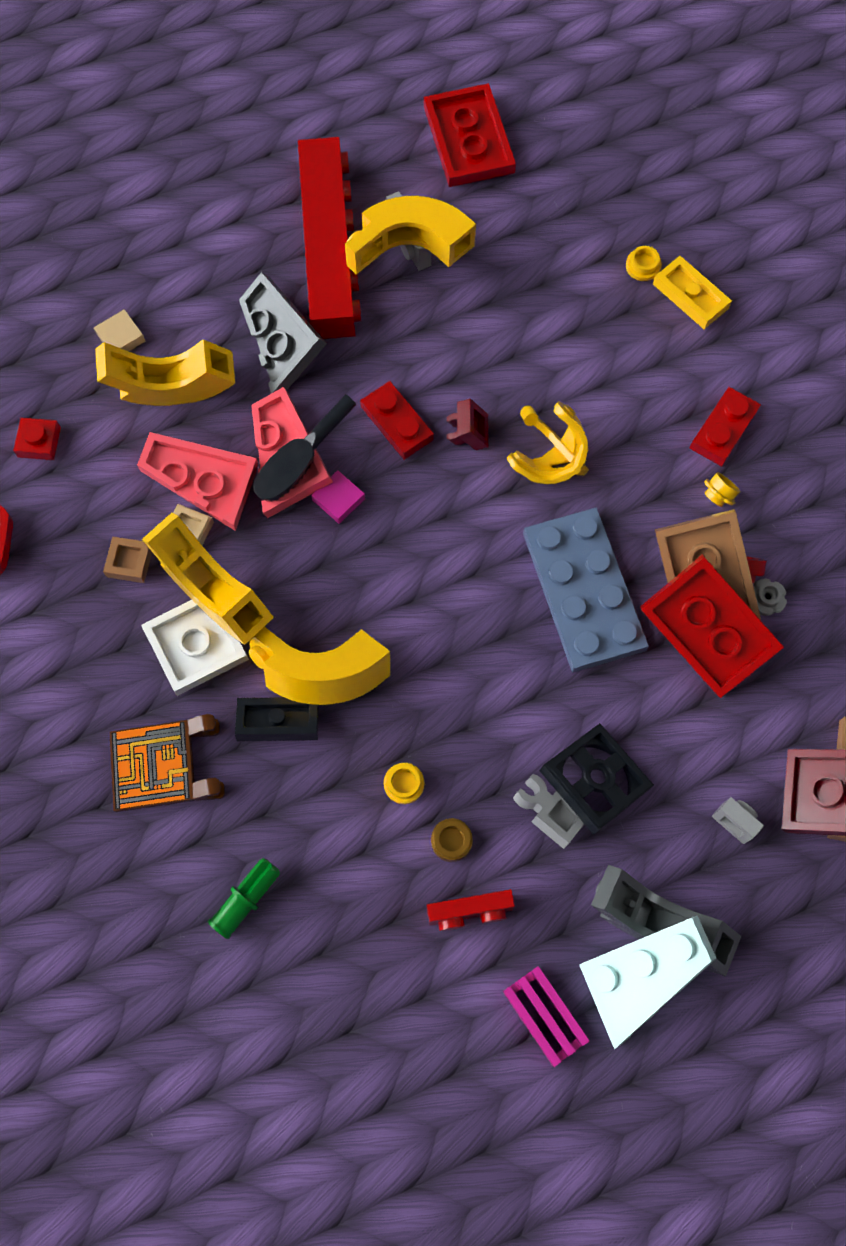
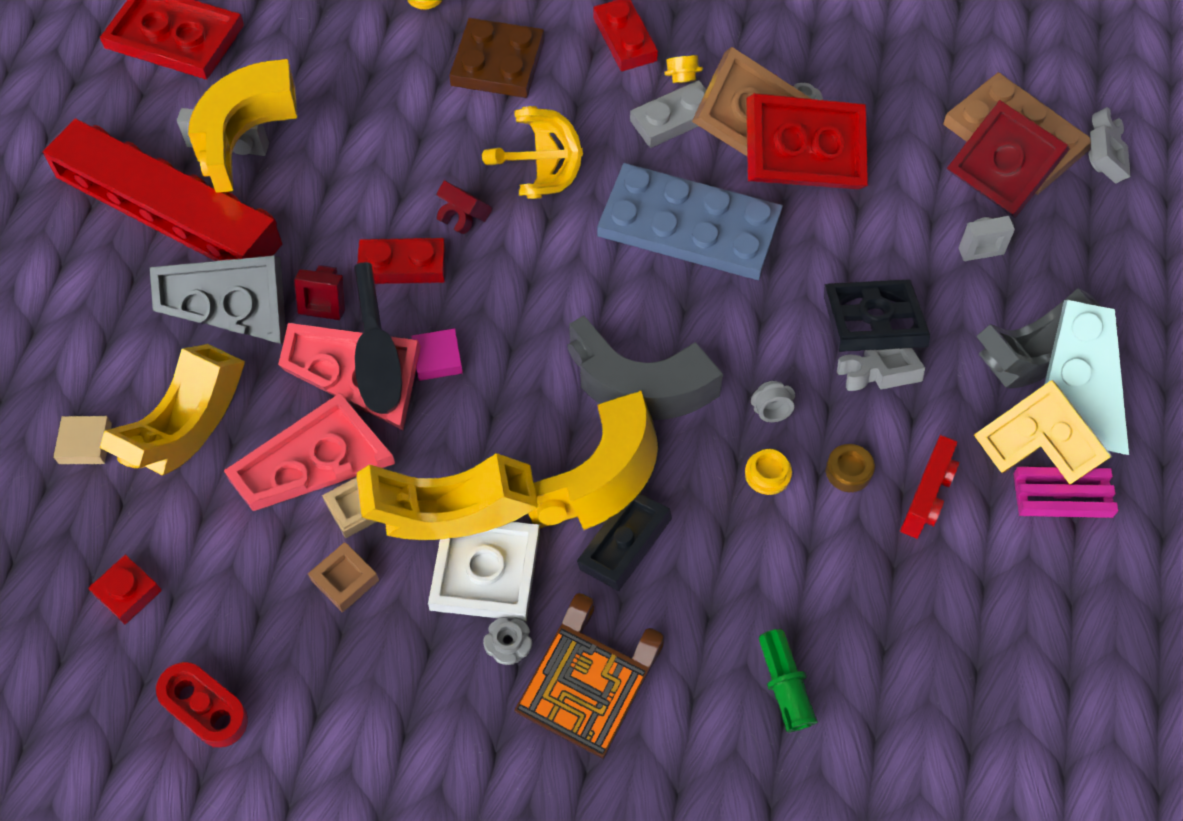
camera: 55 degrees left, 10 degrees down
none -> dark red tile [294,265,345,321]
none -> reddish brown plate [449,18,544,98]
none -> light grey plate [483,618,532,665]
none -> dark grey arch [567,315,723,420]
none -> light grey plate [630,80,706,148]
none -> light grey plate [751,381,795,423]
none -> yellow plate [974,380,1112,484]

